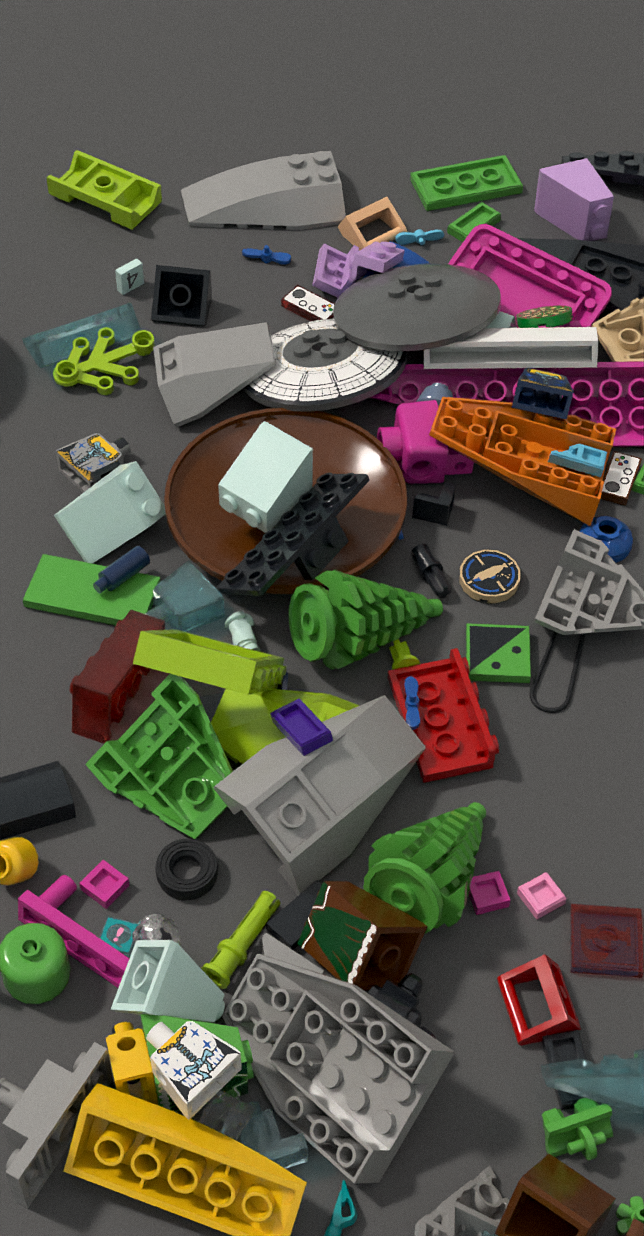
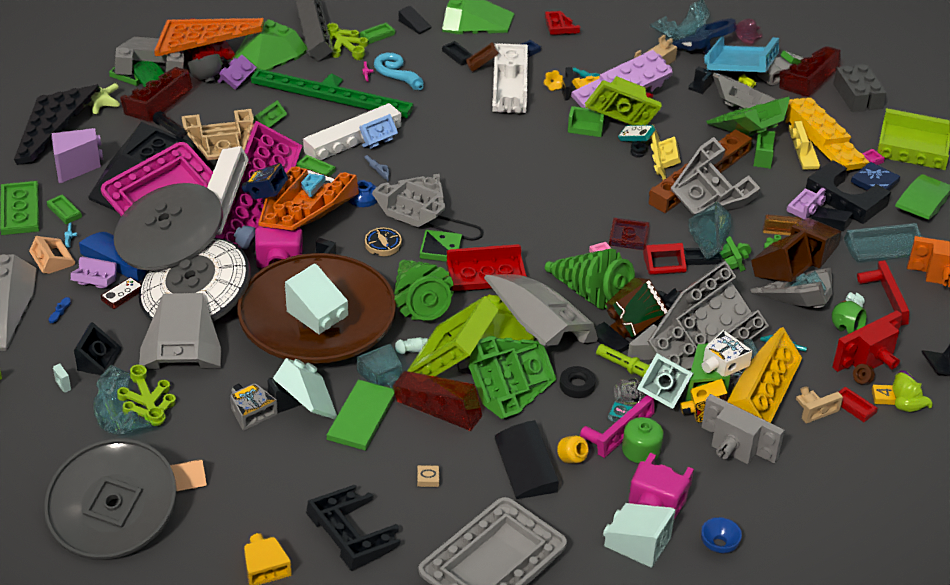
camera: 85 degrees left, 10 degrees down
dark pink tile [79,860,130,909] -> none
dark blue cylinder [93,546,150,593] -> none
black bracket [217,472,370,596] -> none
dark purple tile [270,698,333,756] -> none
lavender bracket [349,241,405,280] -> none
blue piece [404,676,420,730] -> none
black axle [411,544,452,598] -> none
green tile [516,305,573,328] -> none

